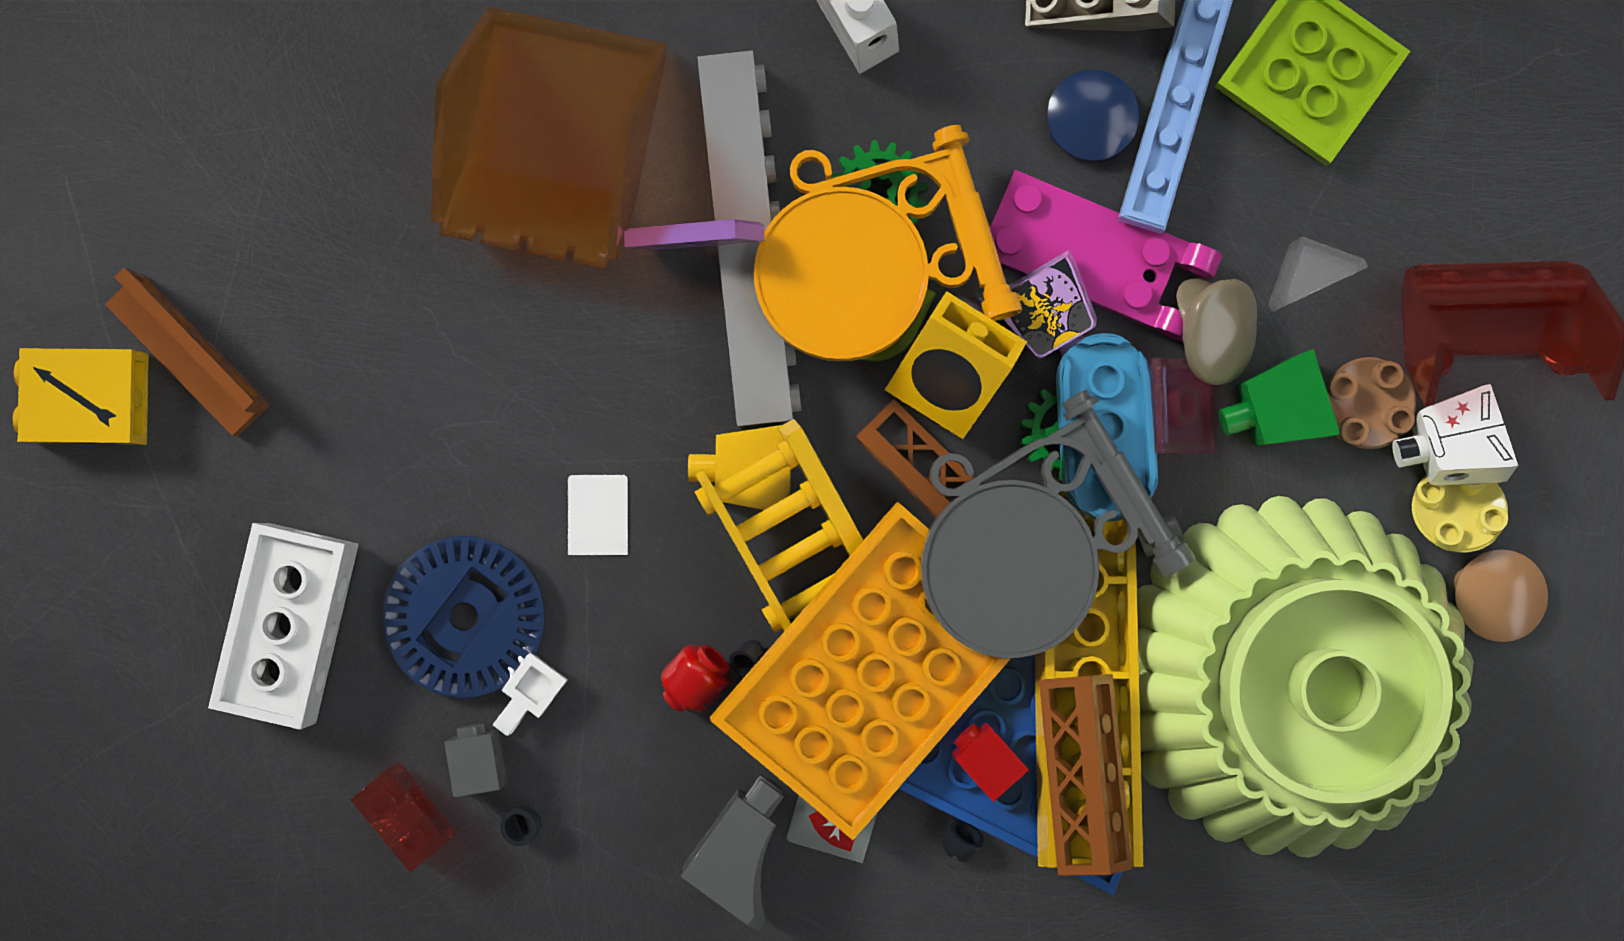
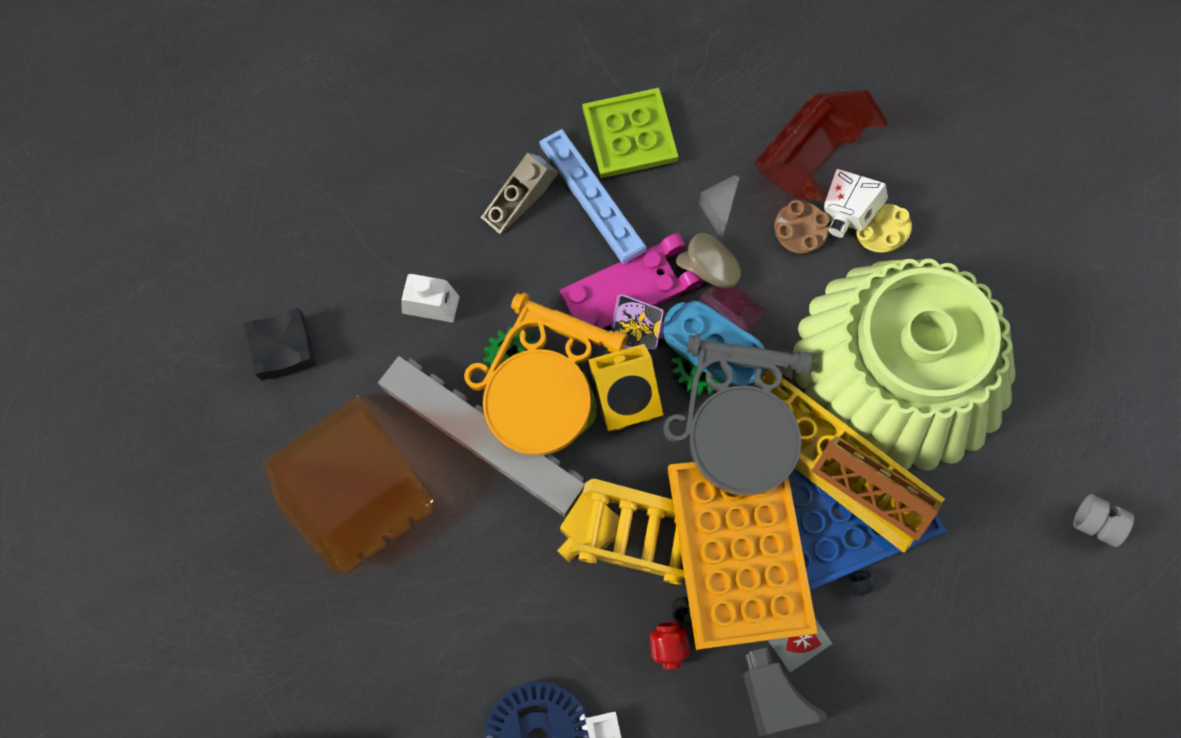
camera: 45 degrees left, 15 degrees down
white sticker [568,475,628,555] -> none
medium lavender tile [624,219,764,250] -> none
dark orange fence [855,399,981,518] -> none
red brick [951,722,1029,802] -> none
dark blue dish [1047,70,1139,161] -> none
green torso [1218,349,1340,446] -> none
medium nougat dish [1454,550,1548,642] -> none

